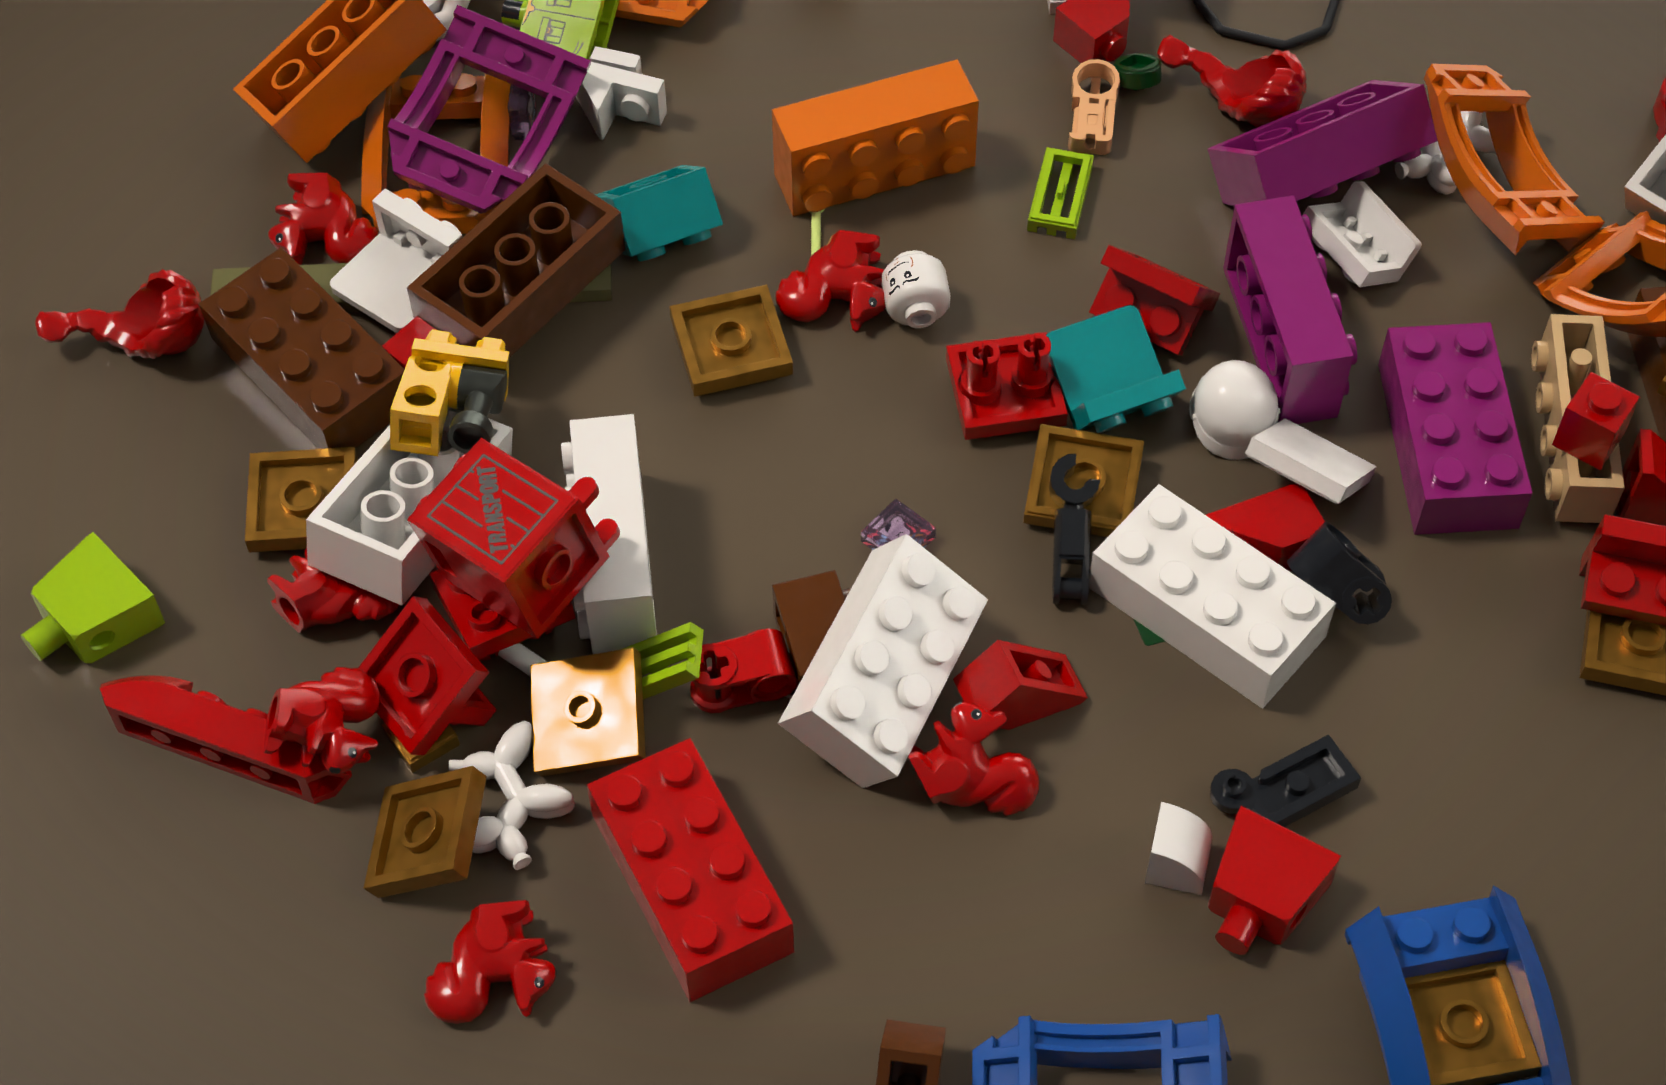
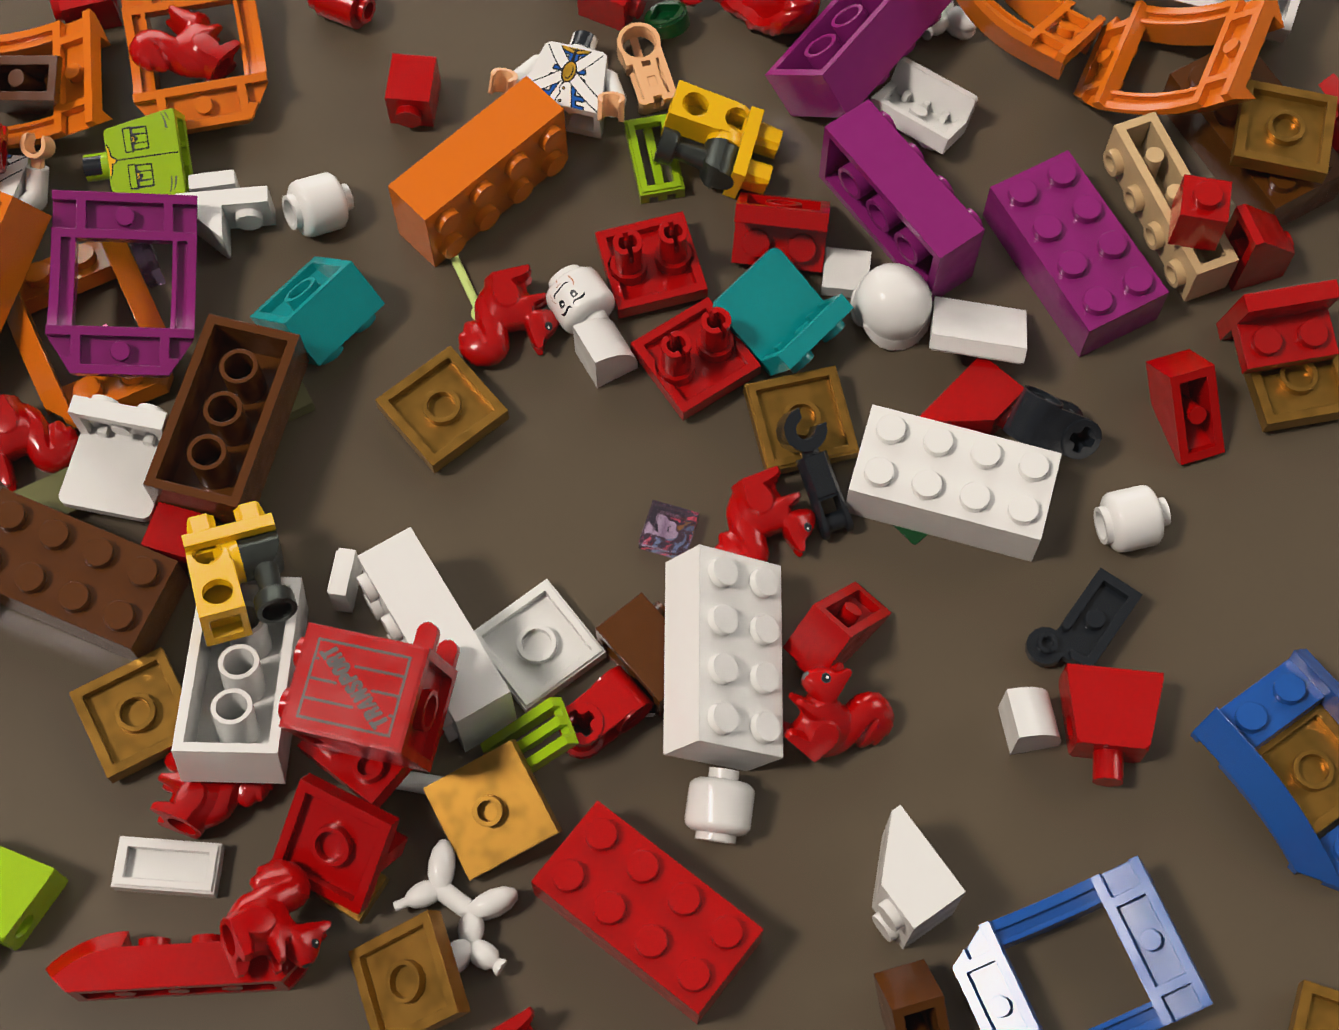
camera: 25 degrees left, 10 degrees up
none -> white tile [111,836,225,898]
none -> white head [282,172,354,237]
none -> white tile [327,548,362,613]
none -> red brick [385,53,441,128]
none -> white tile [474,579,607,713]
none -> torso [488,30,627,139]
none -> white brick [573,318,638,388]
none -> red plate [595,211,708,319]
none -> yellow hips [653,80,783,199]
none -> white head [684,767,755,844]
none -> red animal [715,465,816,562]
none -> white tile [821,247,872,298]
none -> white slope [872,805,966,949]
none -> white head [1094,485,1171,553]
none -> red slope [1145,349,1225,465]

